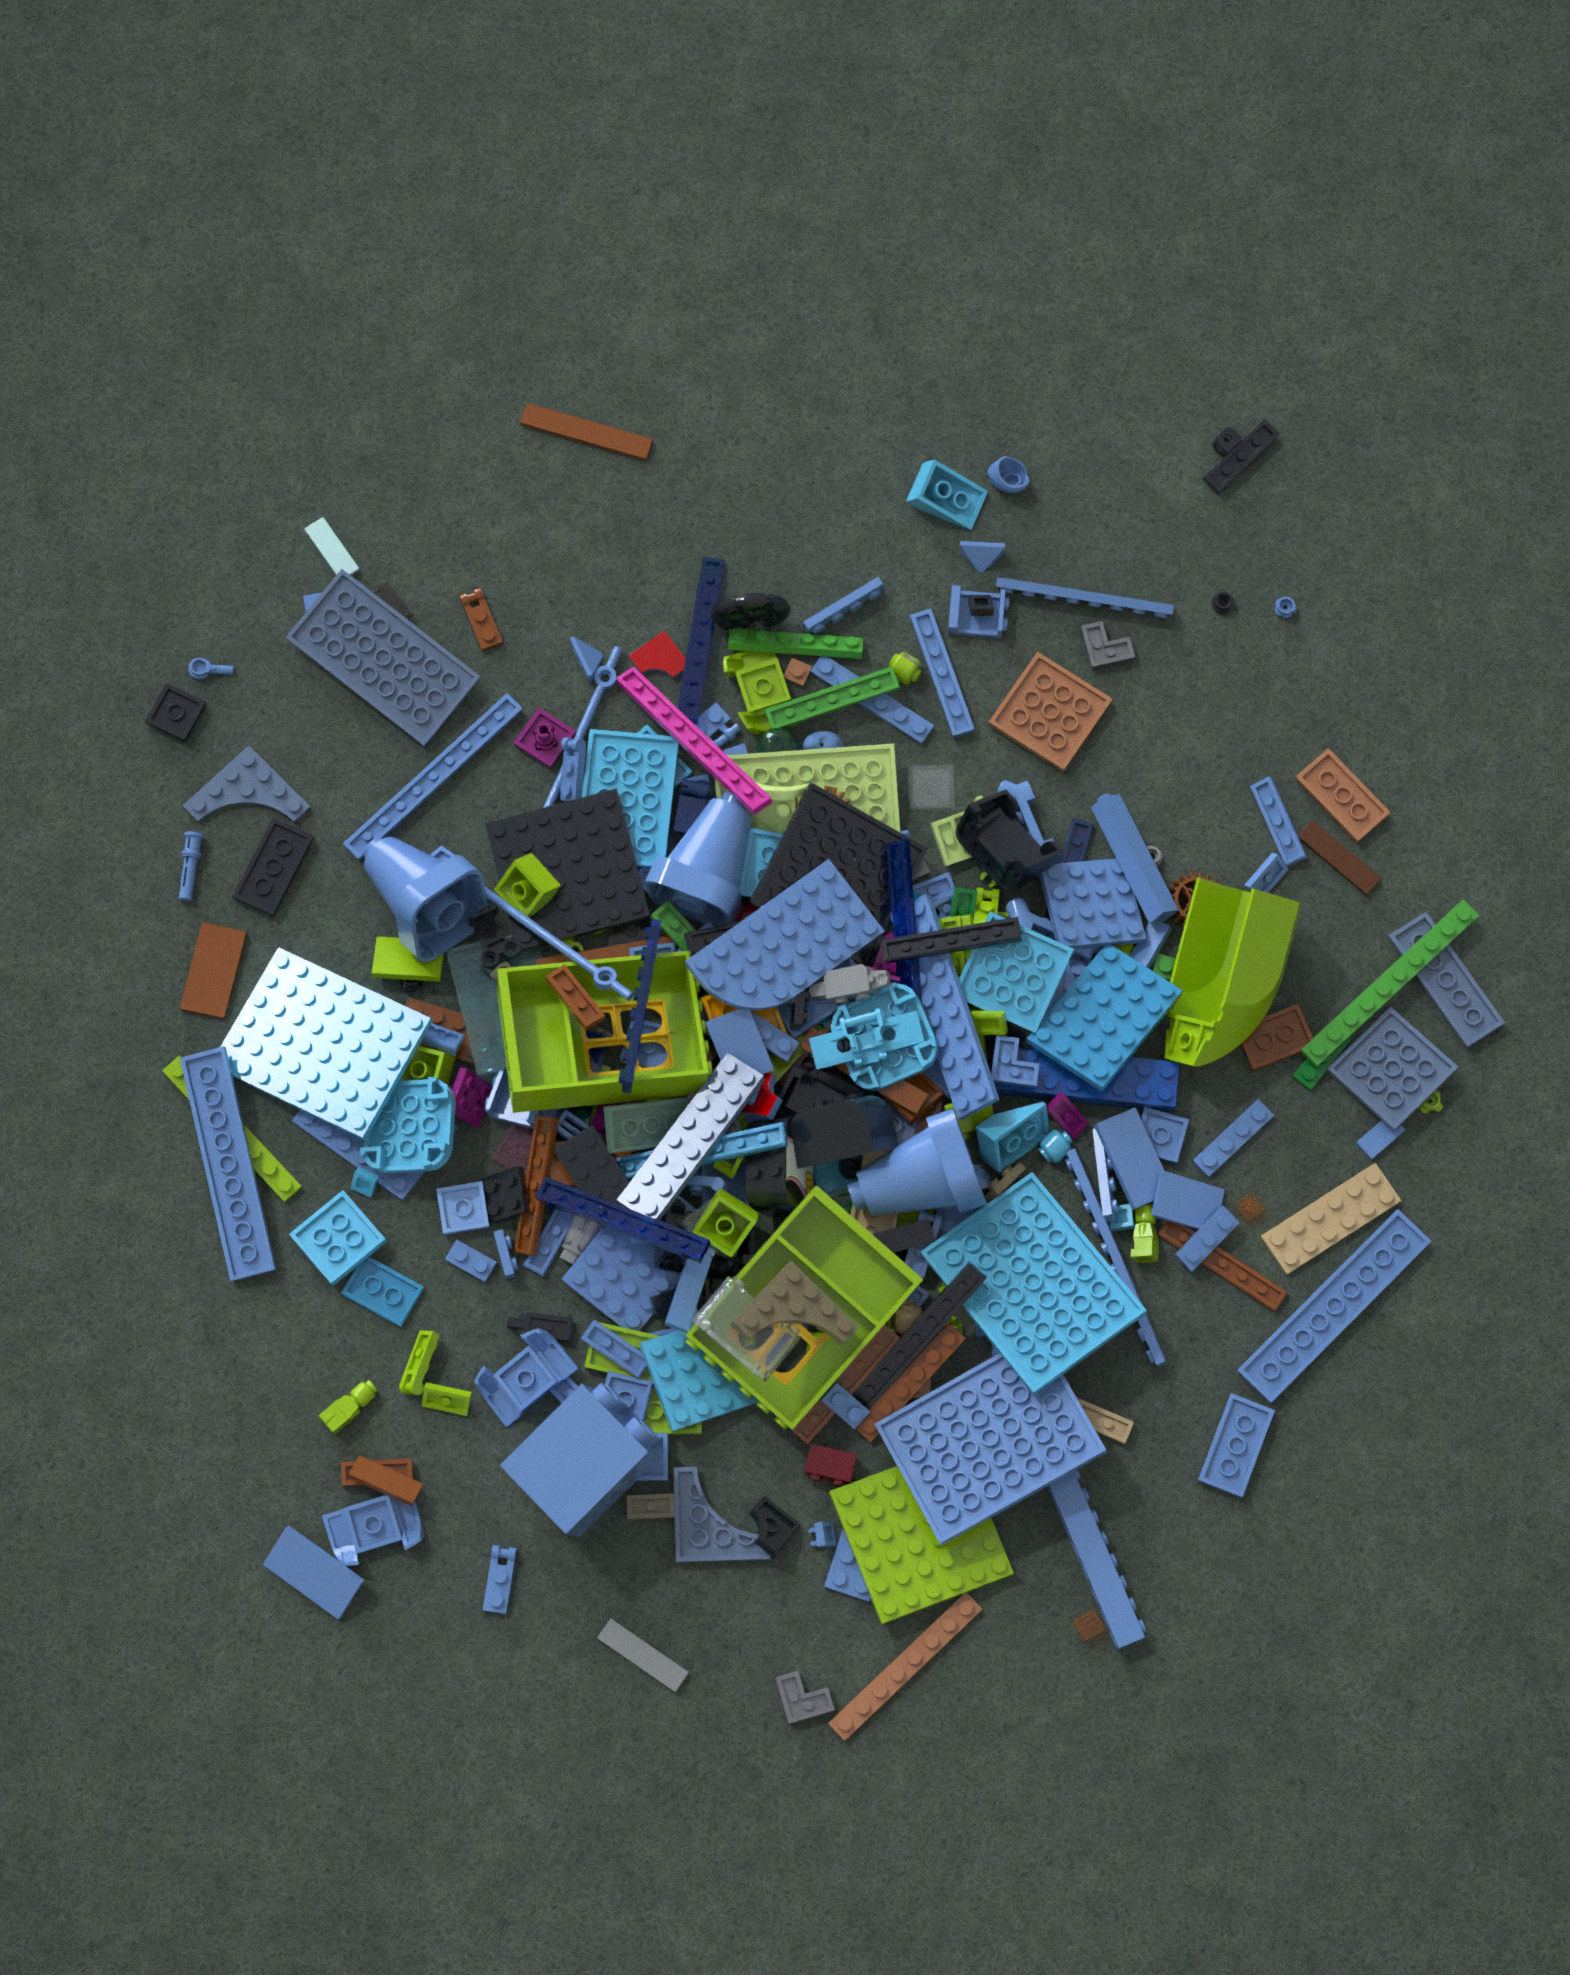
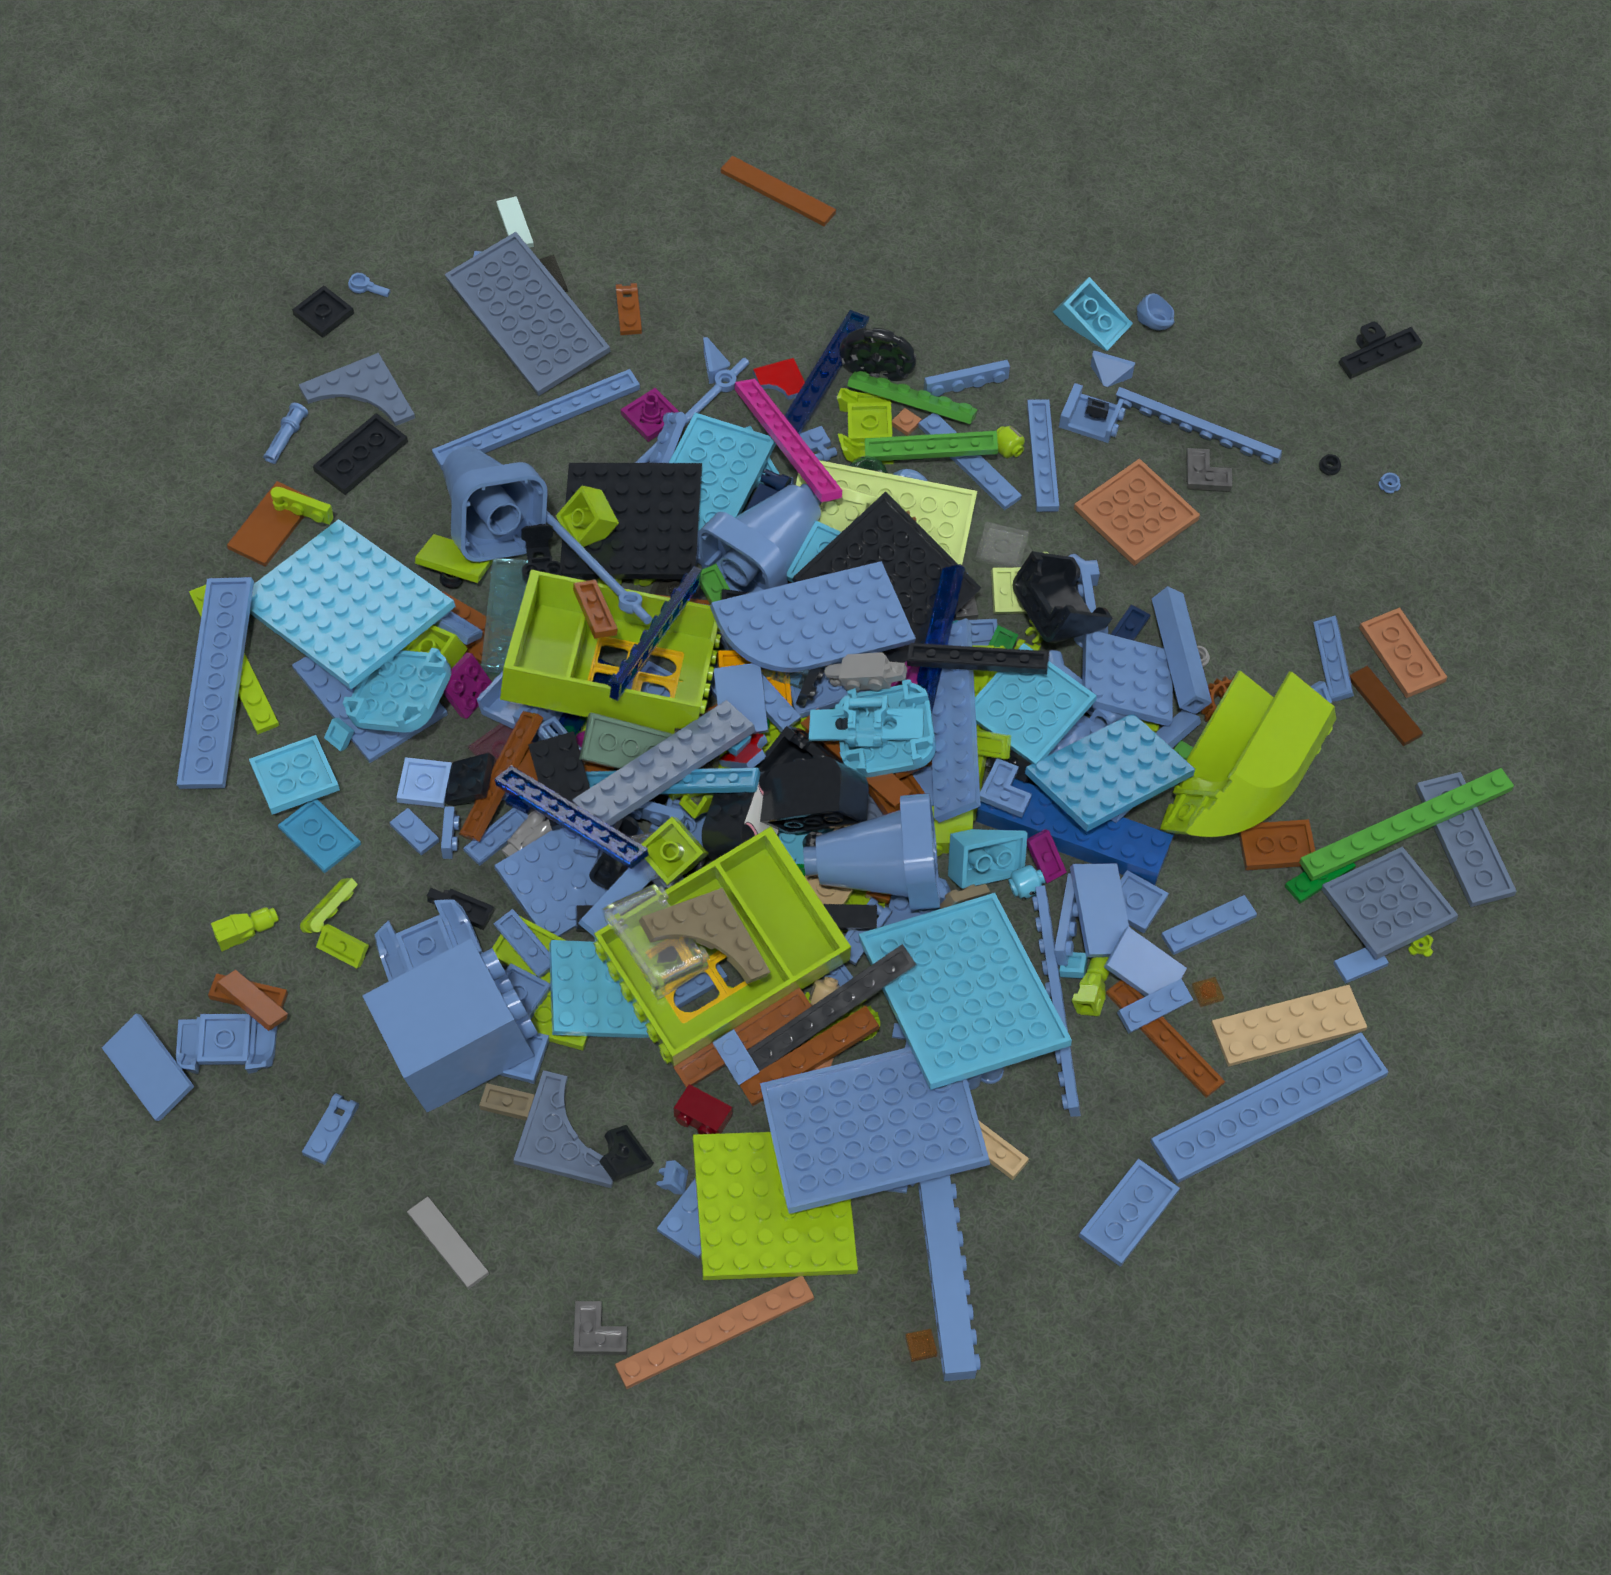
camera: 15 degrees right, 15 degrees down
none -> lime plate [271,487,334,525]

